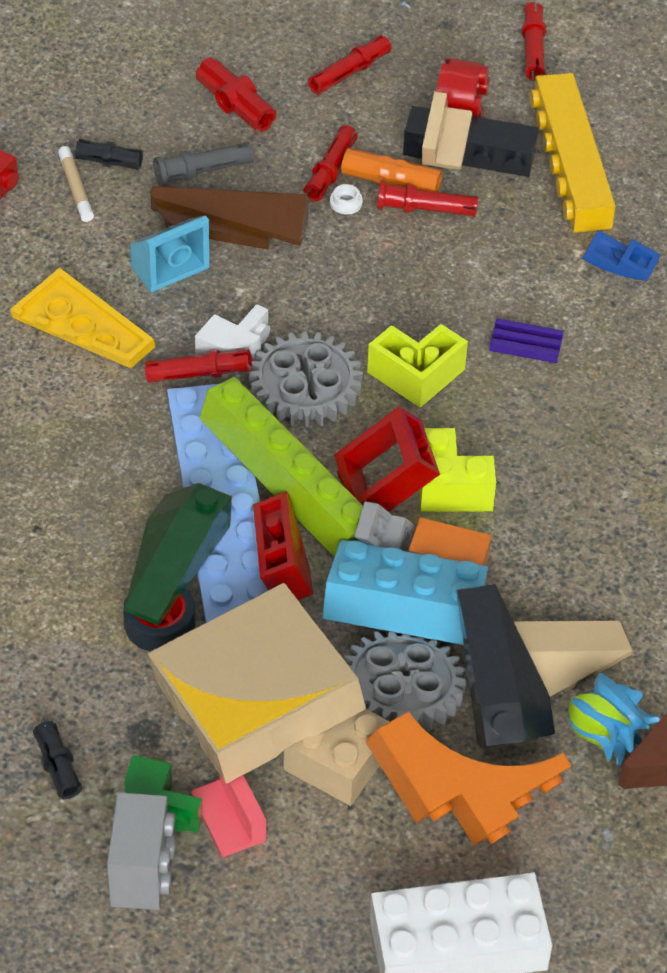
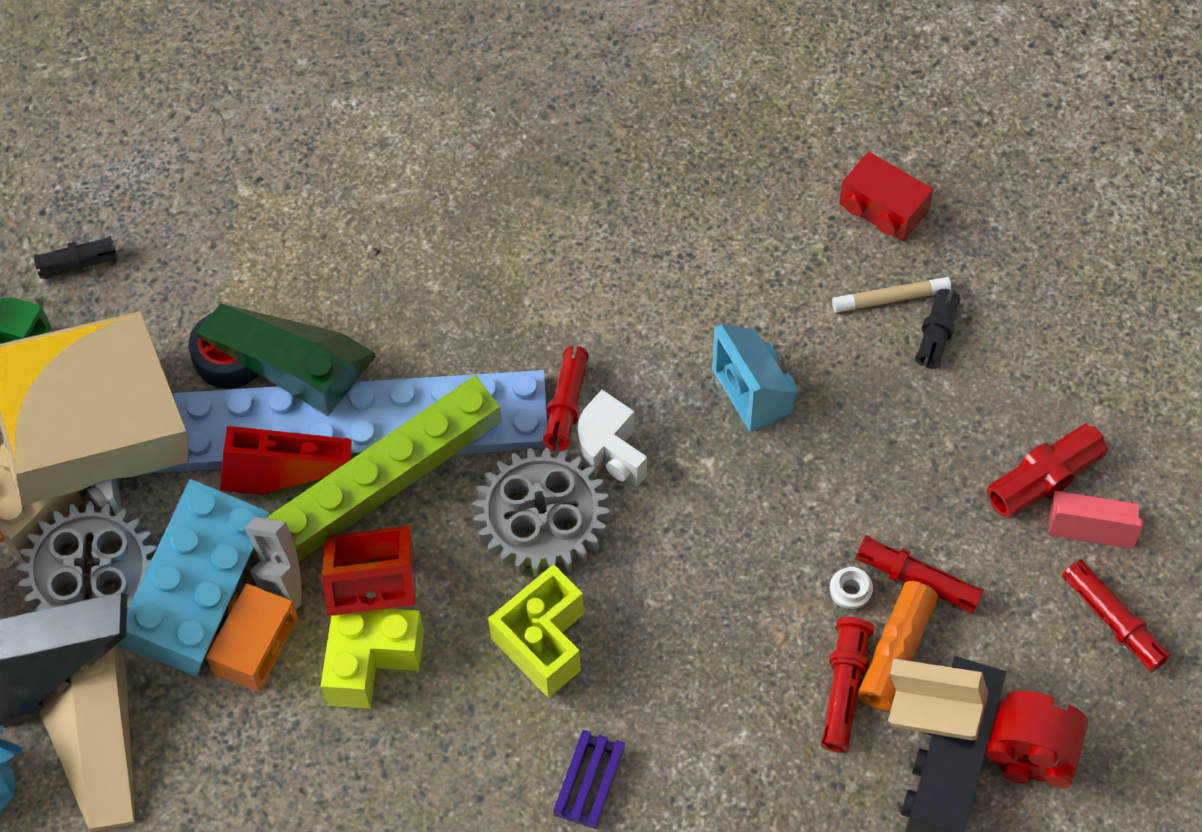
camera: 100 degrees right, 10 degrees up
yellow wing [10,267,156,368] -> none
reddish brown wedge [150,186,309,249] -> none
dark grey pin [153,142,254,186] -> none
none -> coral panel [1048,491,1143,549]

